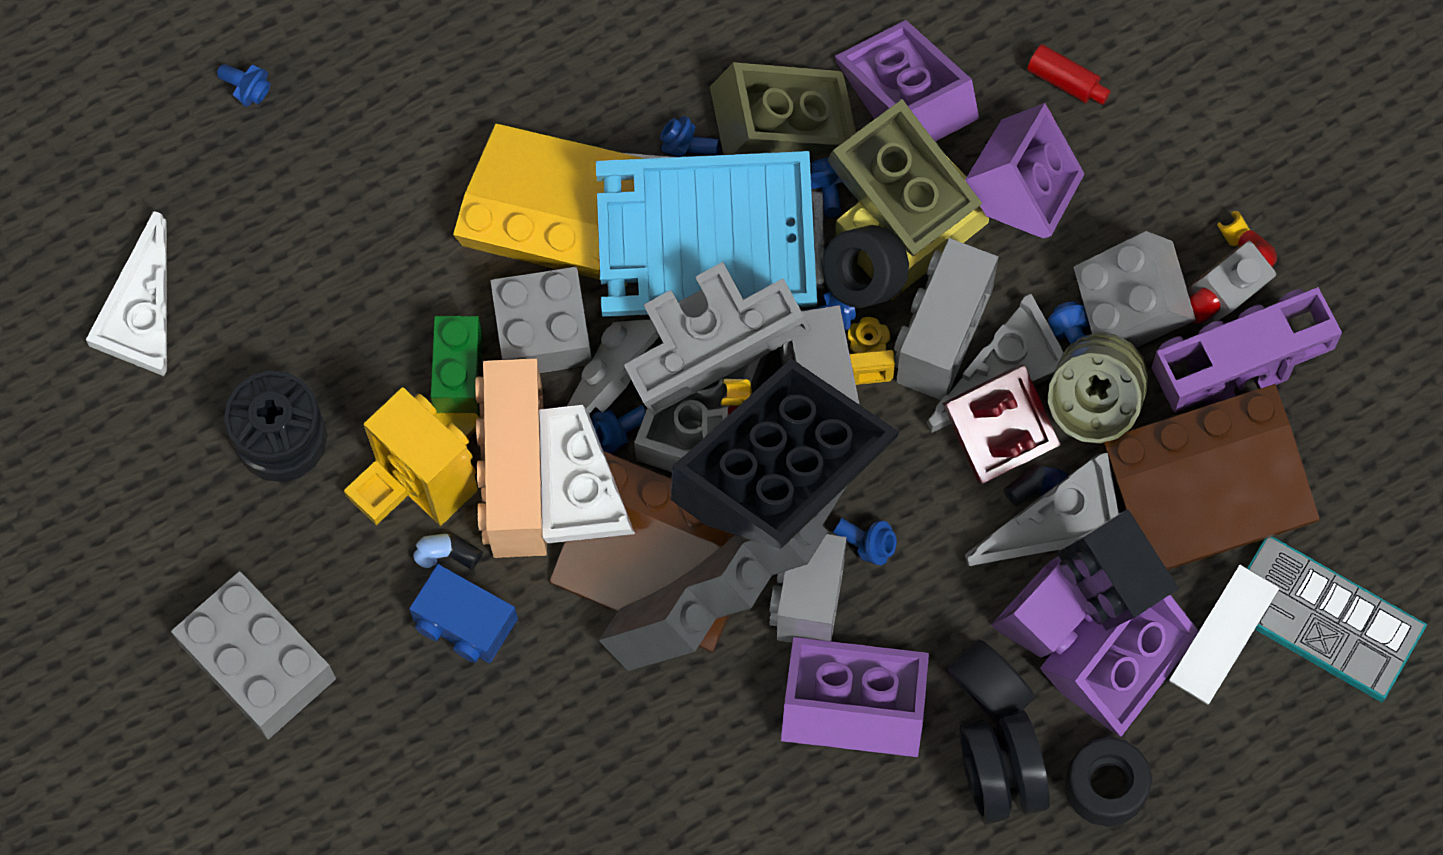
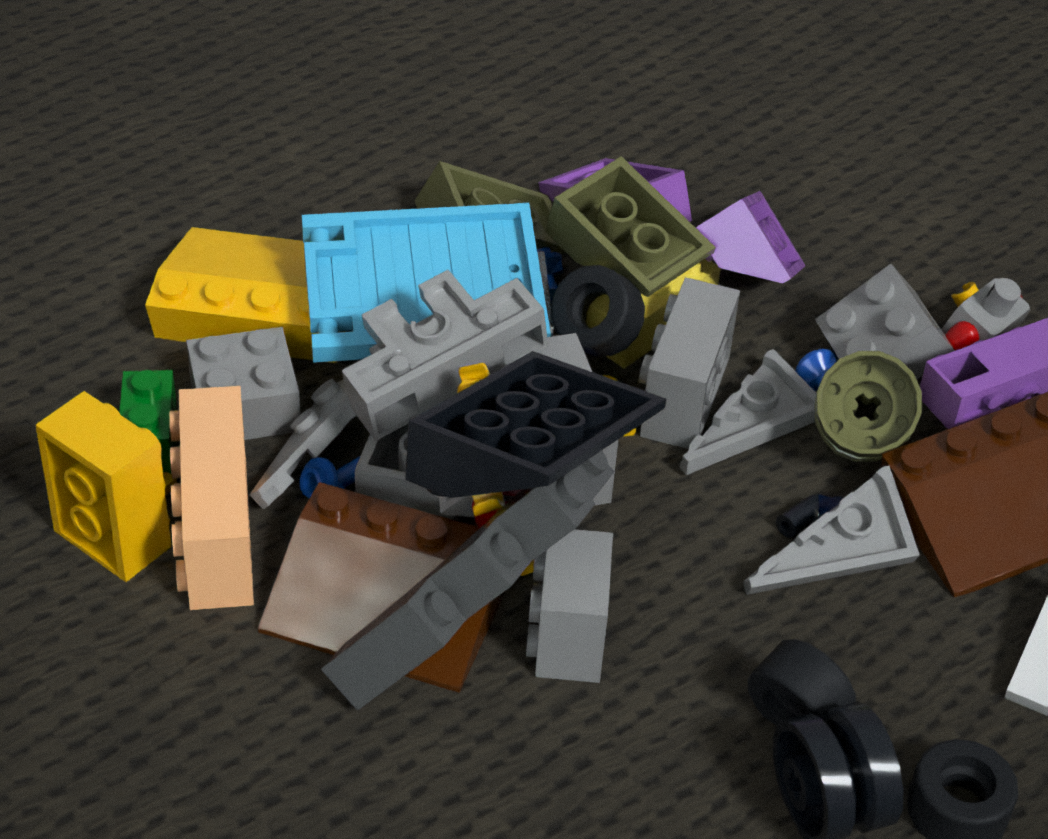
camera: 10 degrees left, 25 degrees down
yellow plate [344,461,408,525] -> none
blue brick [409,564,518,664] -> none
arm [413,533,483,570] -> none
white wing [539,405,635,543] -> none
medium lavender slope [781,637,929,757] -> none
blue plate [833,517,897,565] -> none
plate [942,364,1060,484] -> none
medium lavender slope [991,556,1093,657] -> none
red cylinder [1027,44,1111,105] -> none
medium lavender slope [1040,595,1199,737] -> none
black brick [1057,509,1179,631] -> none

